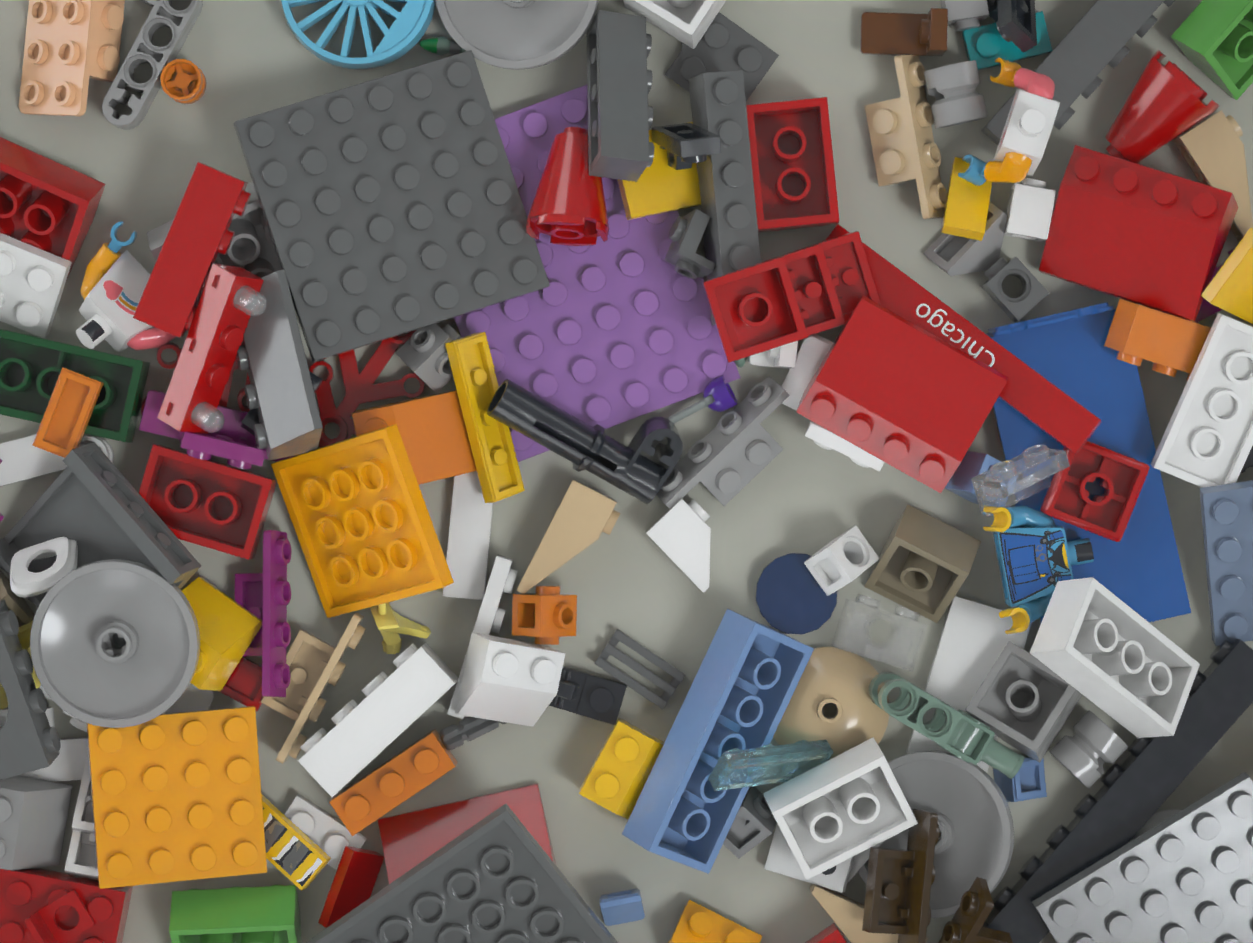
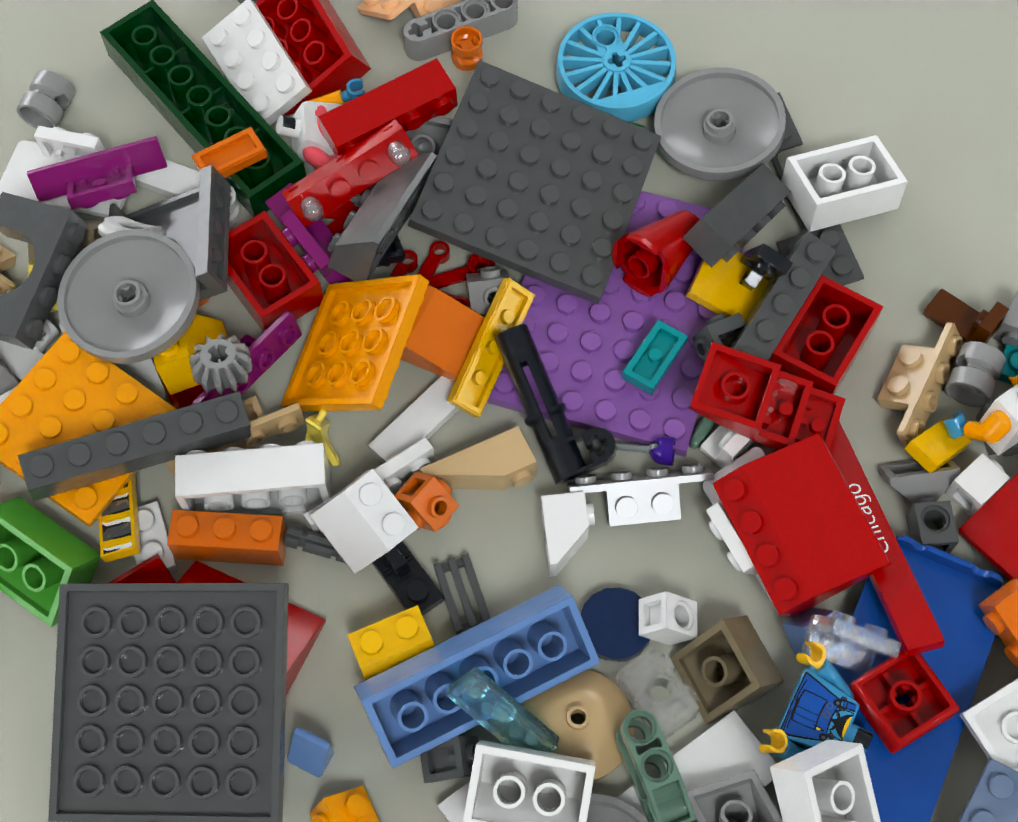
camera: 30 degrees right, 25 degrees down
none -> dark grey brick [18,391,251,501]
none -> light grey gear [189,332,253,396]
none -> teal plate [621,320,688,395]

